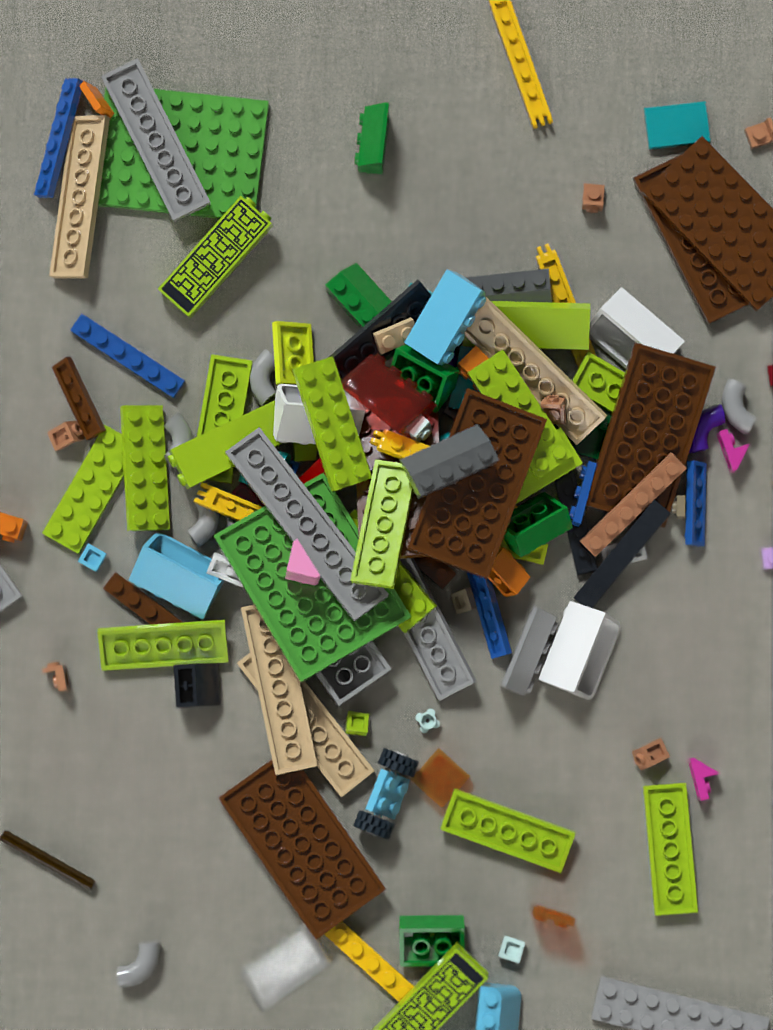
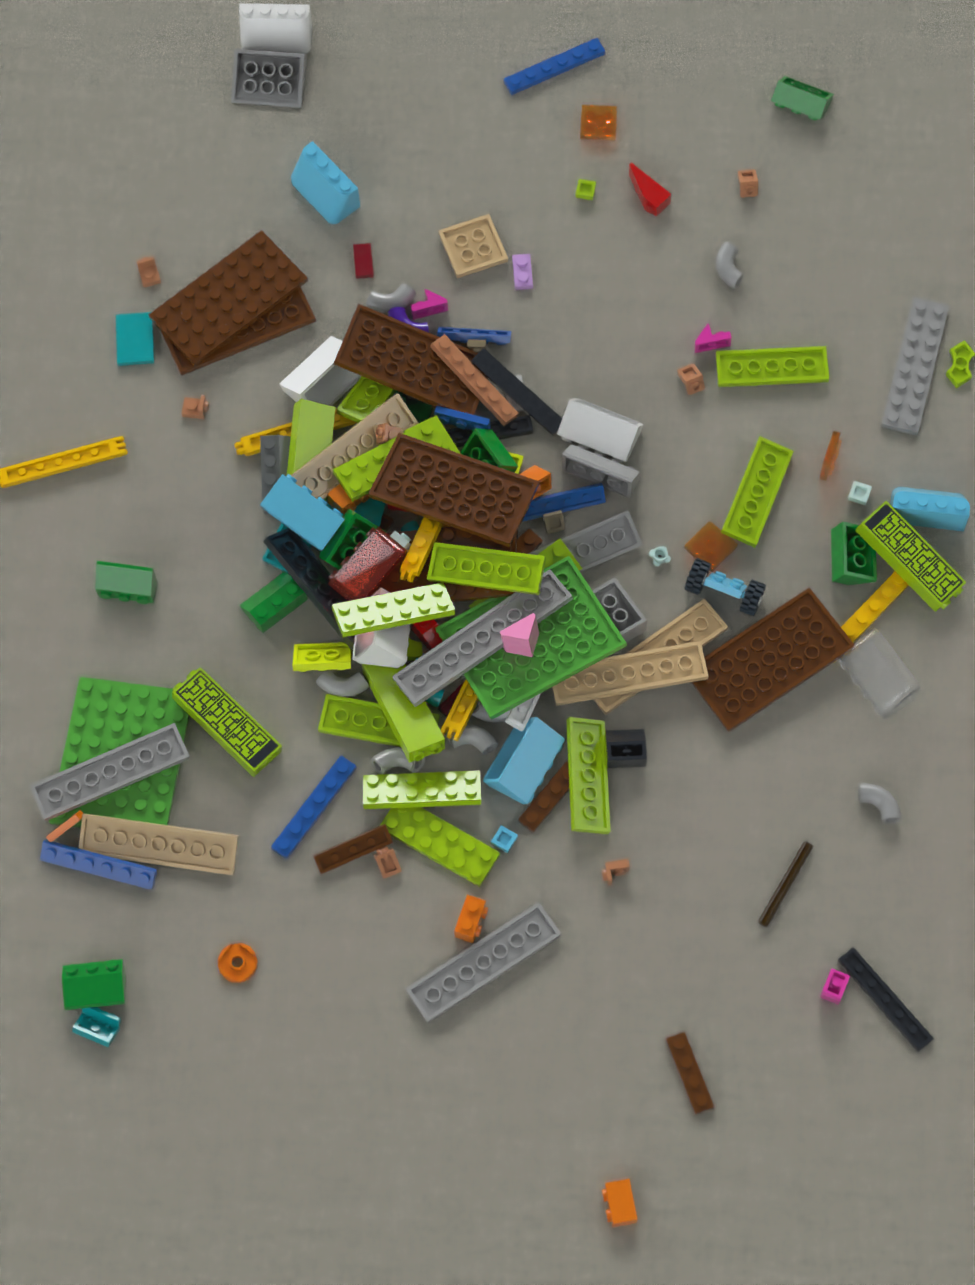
camera: 90 degrees left, 15 degrees down
lime plate [345,711,369,736] -> none
tan plate [373,317,415,354] -> none
dark grey slope [400,425,499,499] -> none

